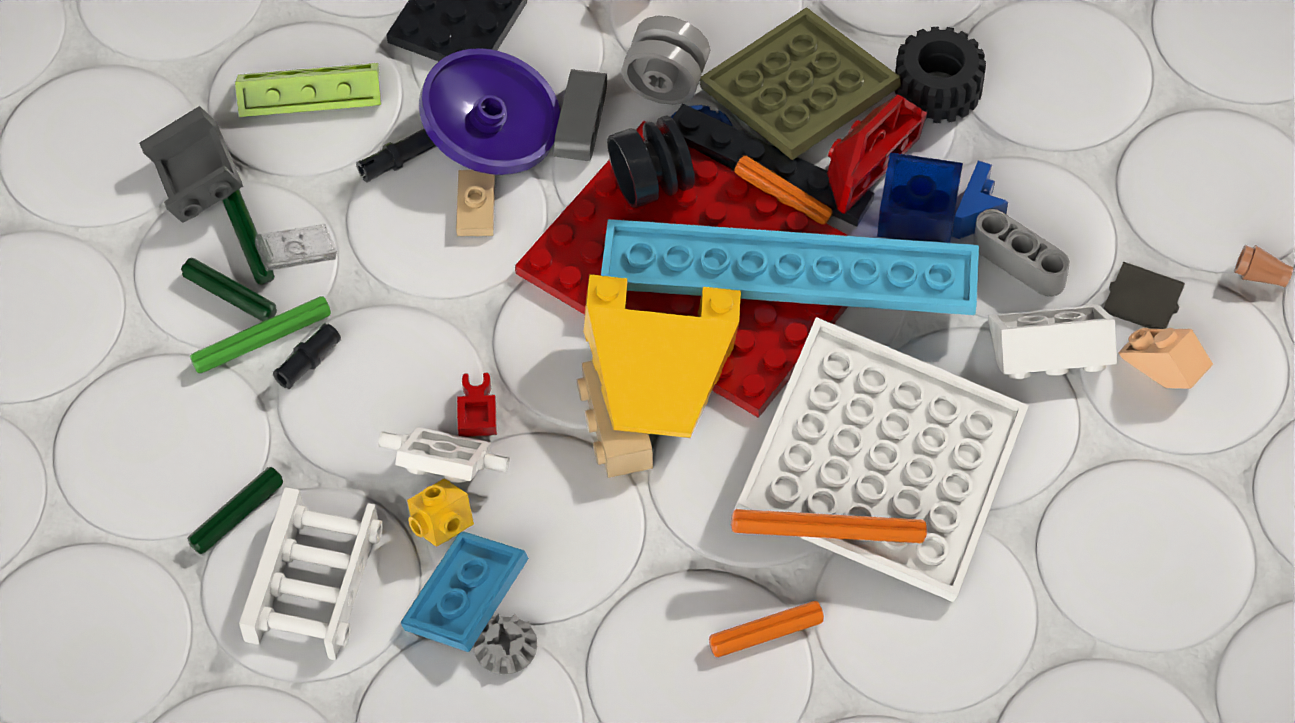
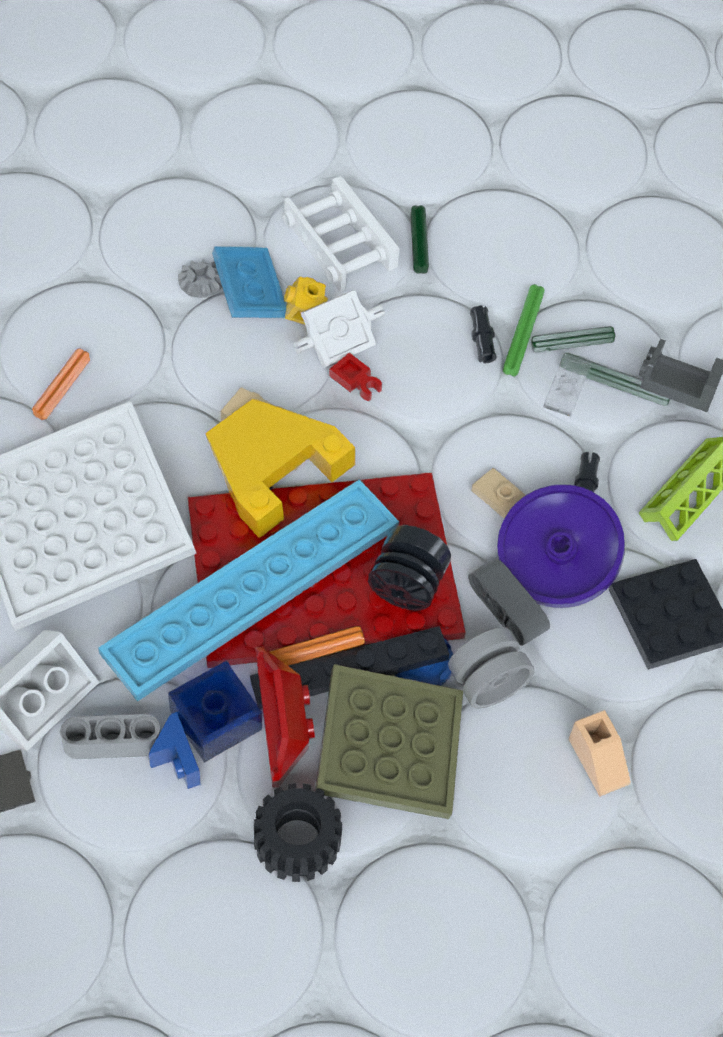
camera: 130 degrees right, 0 degrees up
orange axle [731,509,927,543] -> none

